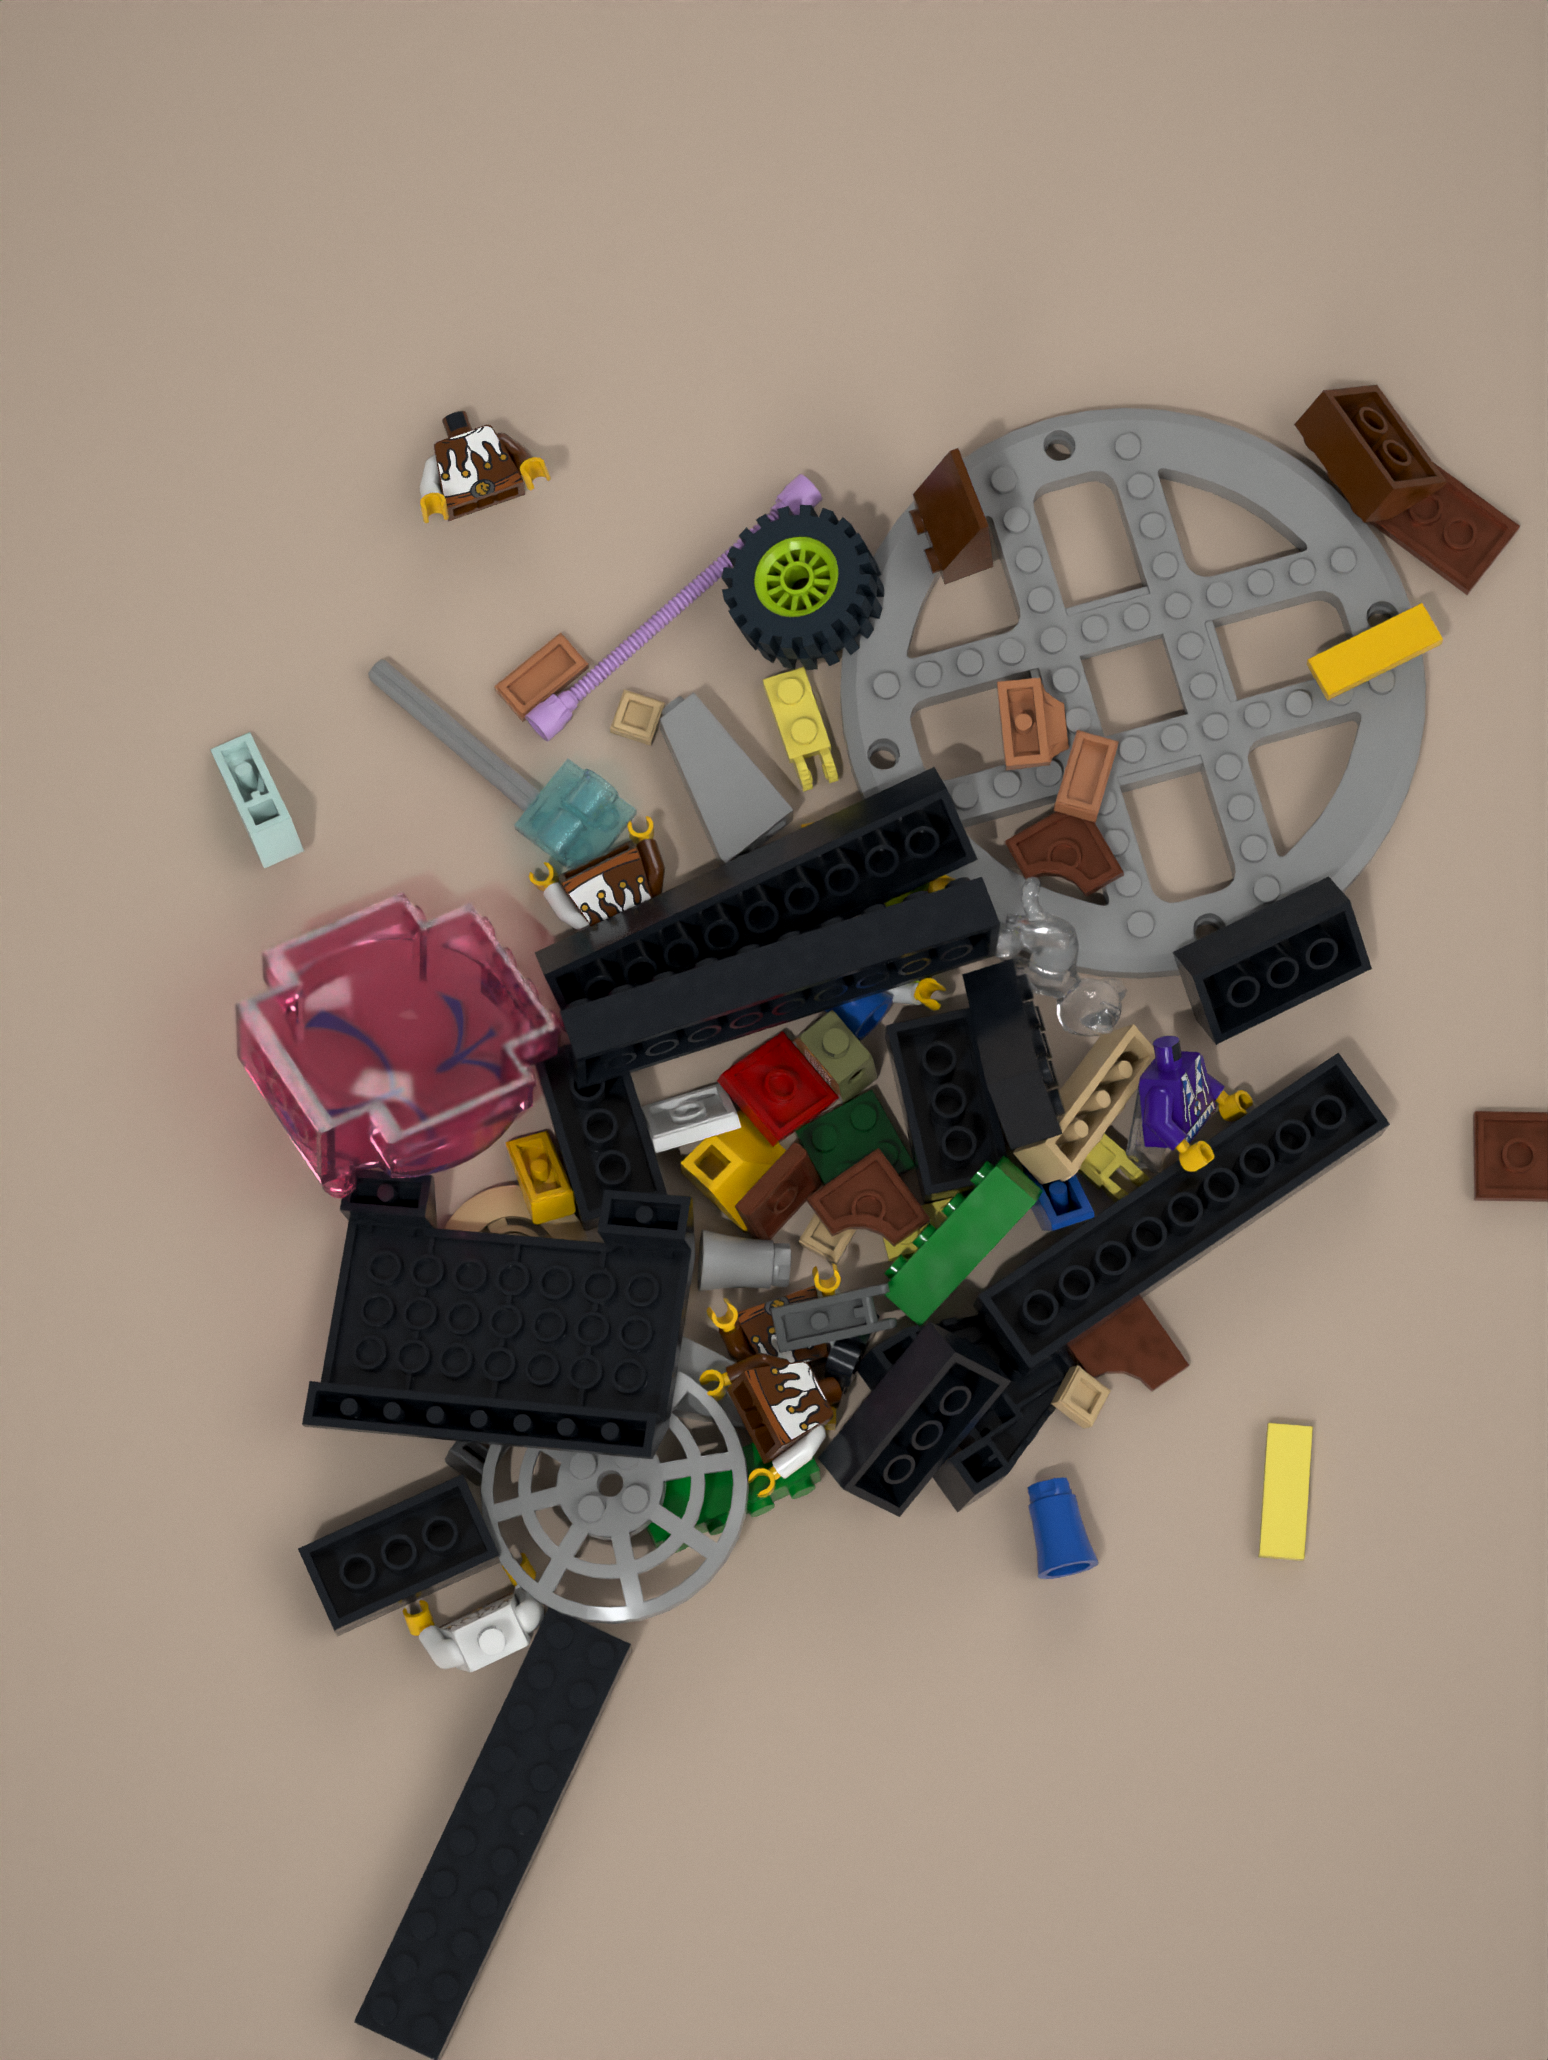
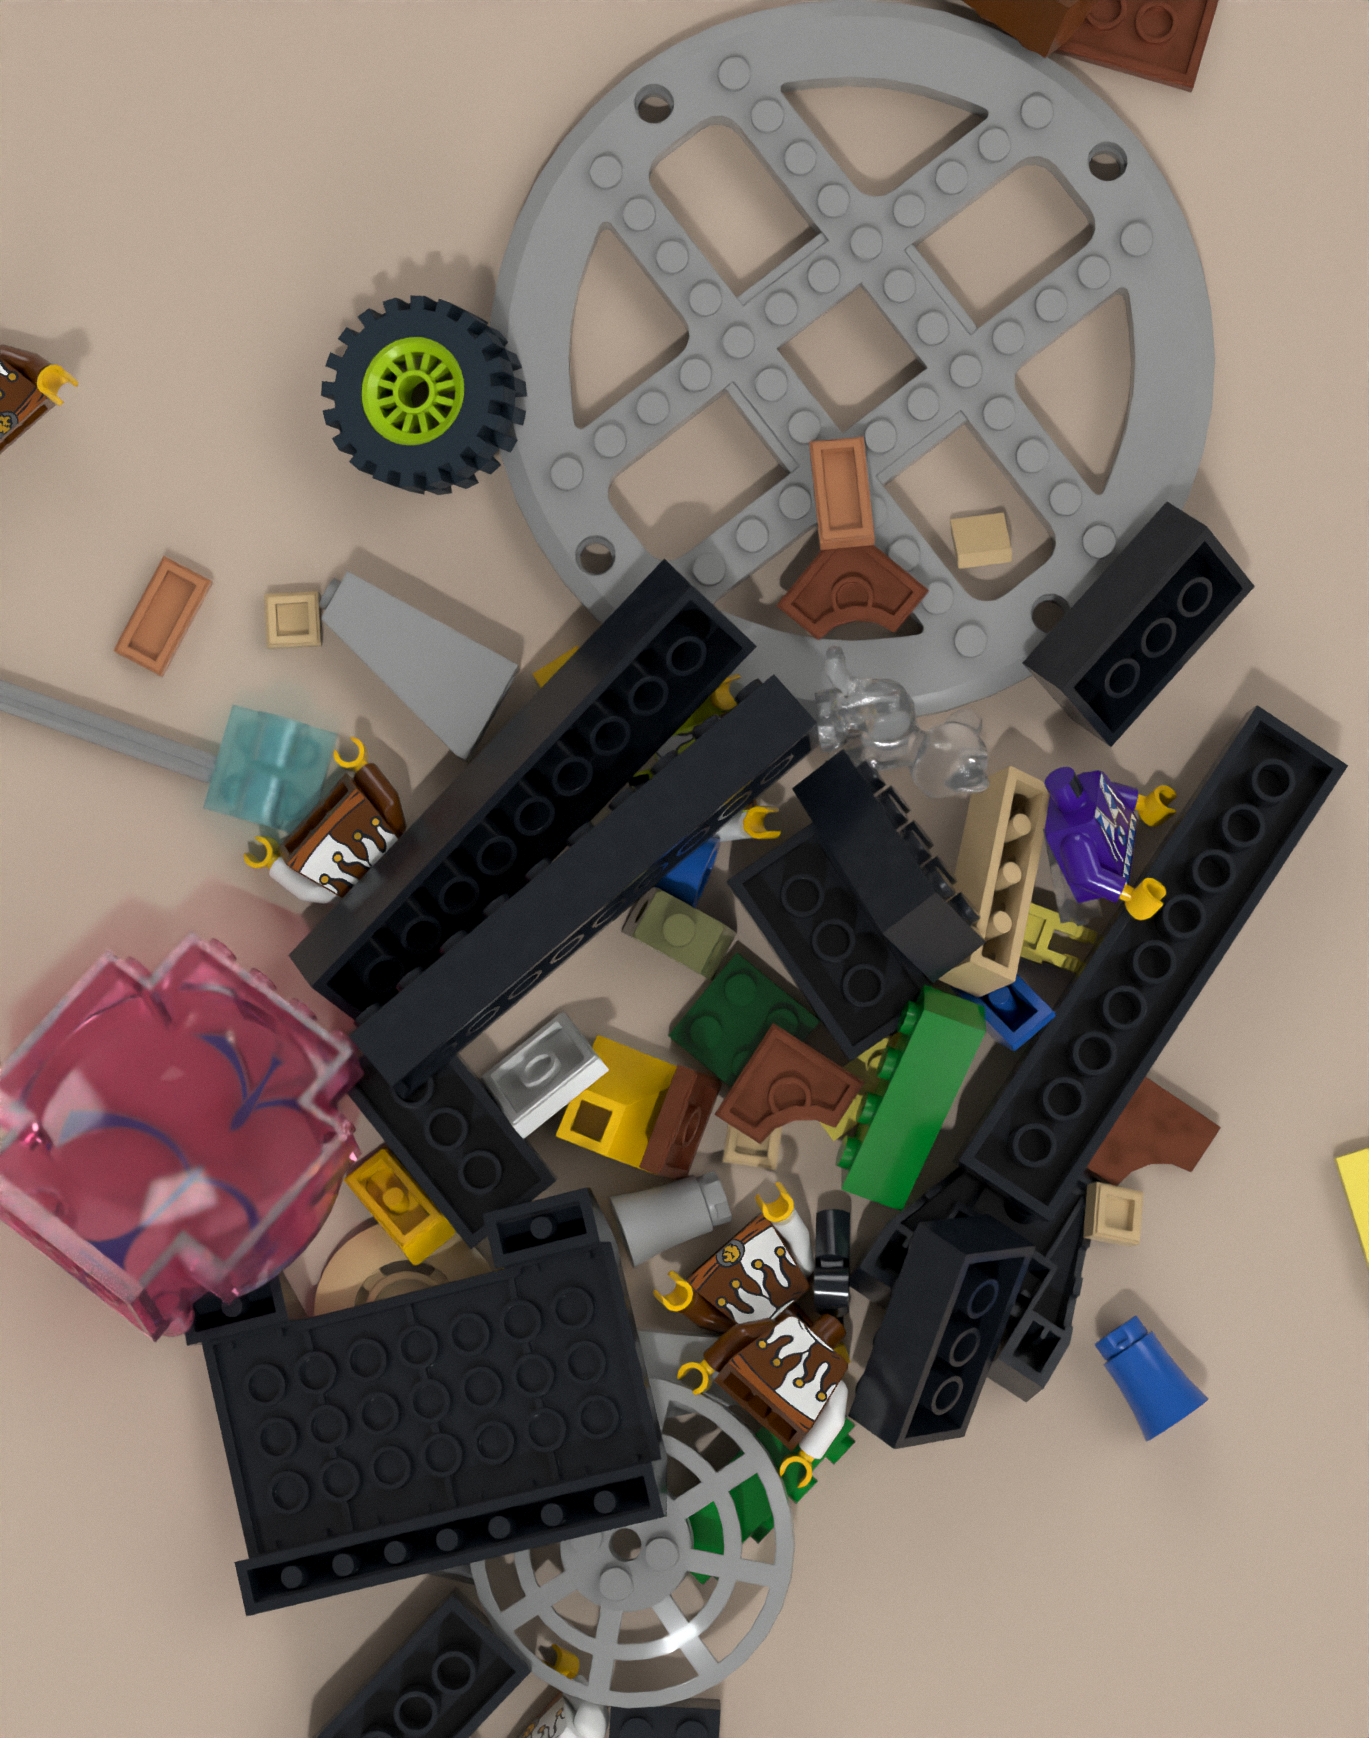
camera: 20 degrees left, 10 degrees up
lavender hose [525,474,822,742] -> none
red tile [717,1032,839,1147] -> none
light yellow hinge [763,667,839,792] -> none
dark grey hinge [770,1283,897,1353] -> none
reddish brown slope [909,448,993,585] -> none
nougat slope [997,678,1069,771] -> none
yellow tile [1306,603,1443,701] -> none
none -> tan tile [950,513,1012,569]

